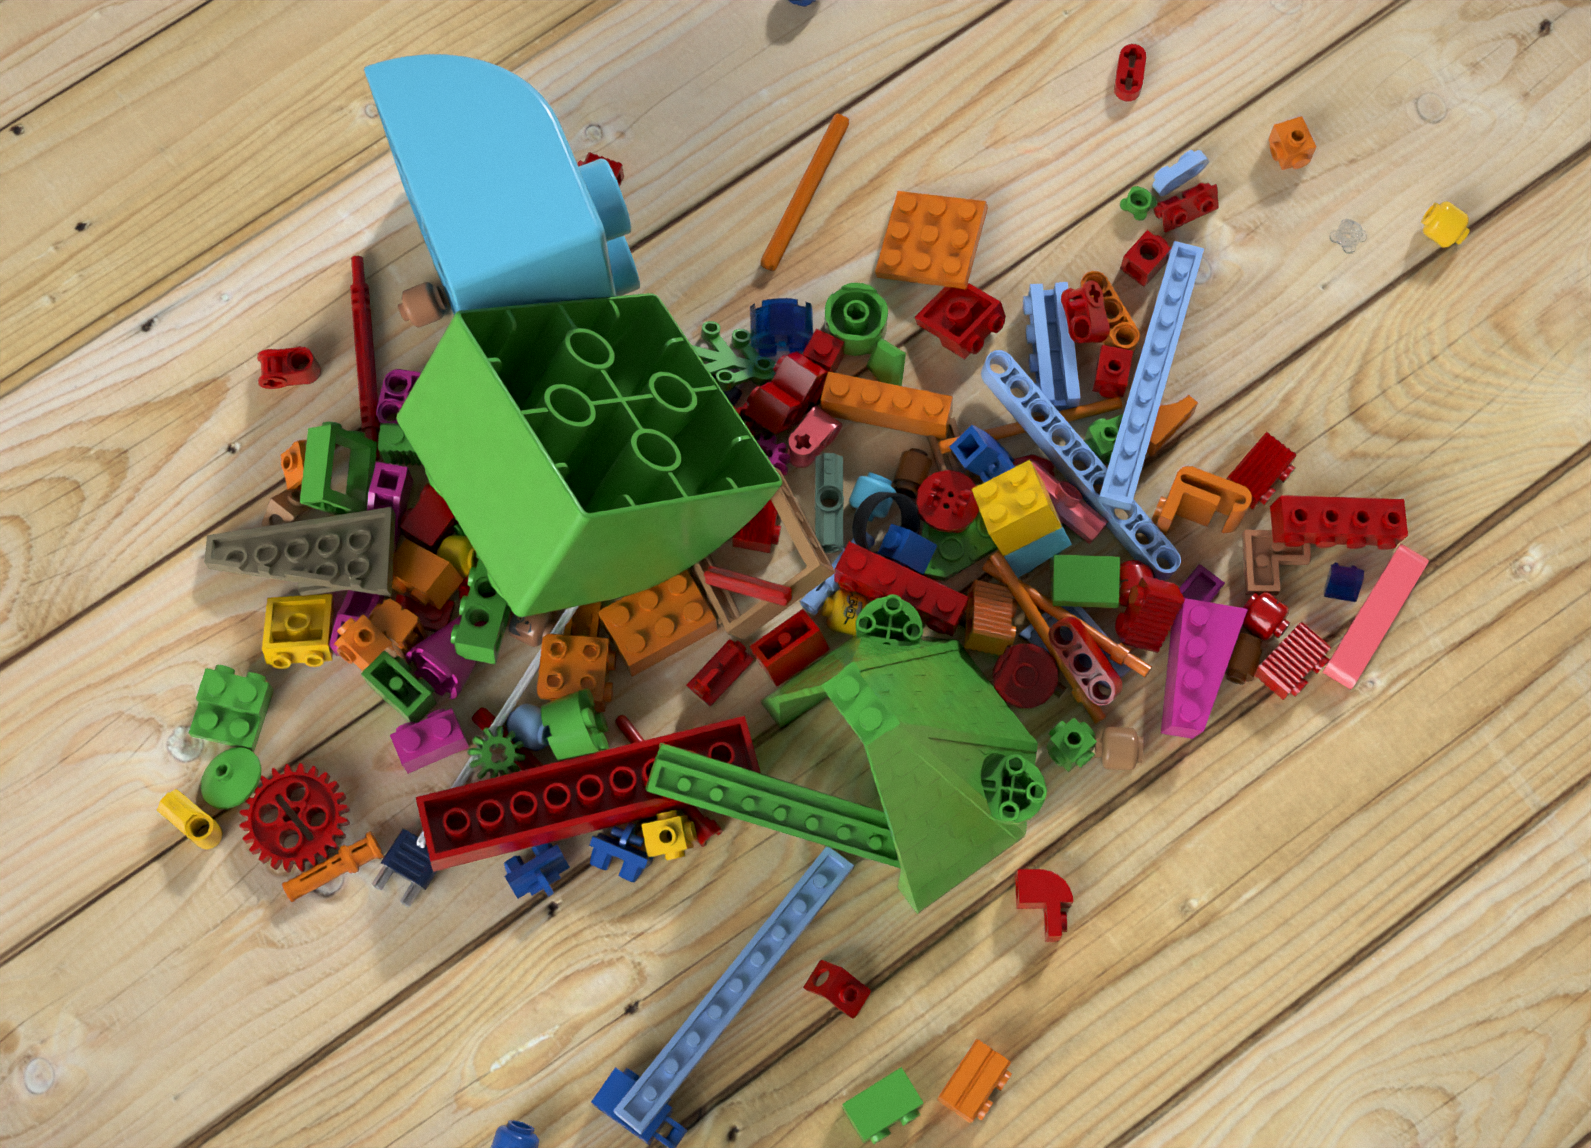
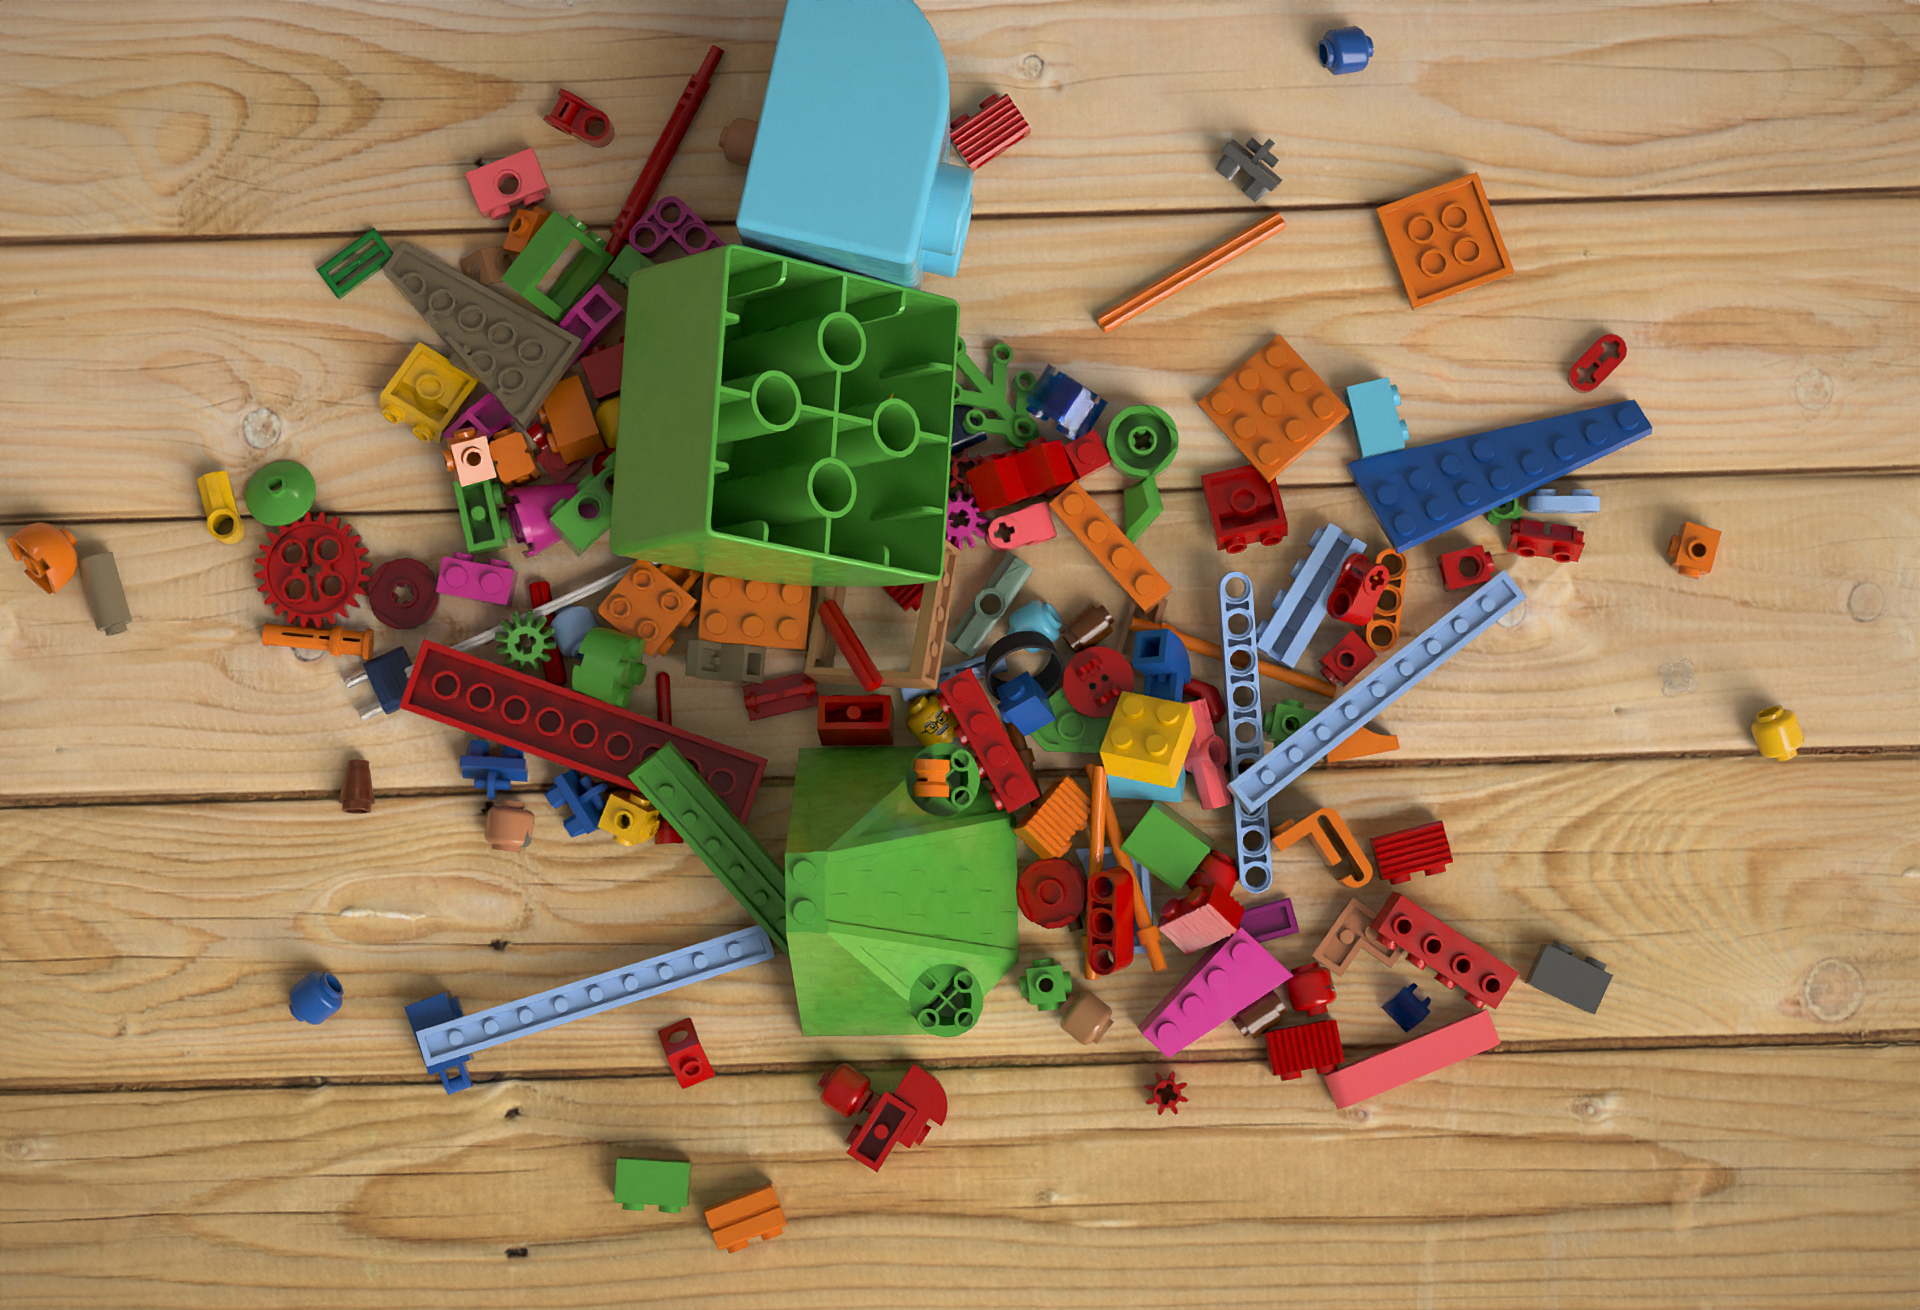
camera: 35 degrees right, 15 degrees up
bright green plate [189,665,274,751] -> none
none -> orange cylinder [7,522,78,594]
none -> dark tan brick [78,552,132,636]
none -> green tile [317,228,394,300]
none -> copper cone [339,759,375,814]
none -> dark red plate [368,558,440,630]
none -> coral brick [465,147,551,220]
none -> nougat head [485,799,535,853]
none -> dark tan brick [685,639,766,684]
none -> red head [818,1063,874,1118]
none -> red brick [845,1089,916,1172]
none -> orange wheel [913,759,950,797]
none -> red gear [1144,1071,1188,1115]
none -> dark grey hips [1216,138,1282,202]
none -> medium azure brick [1343,377,1409,459]
none -> blue wing [1347,399,1652,554]
none -> orange plate [1375,172,1514,311]
none -> dark grey brick [1524,941,1613,1014]

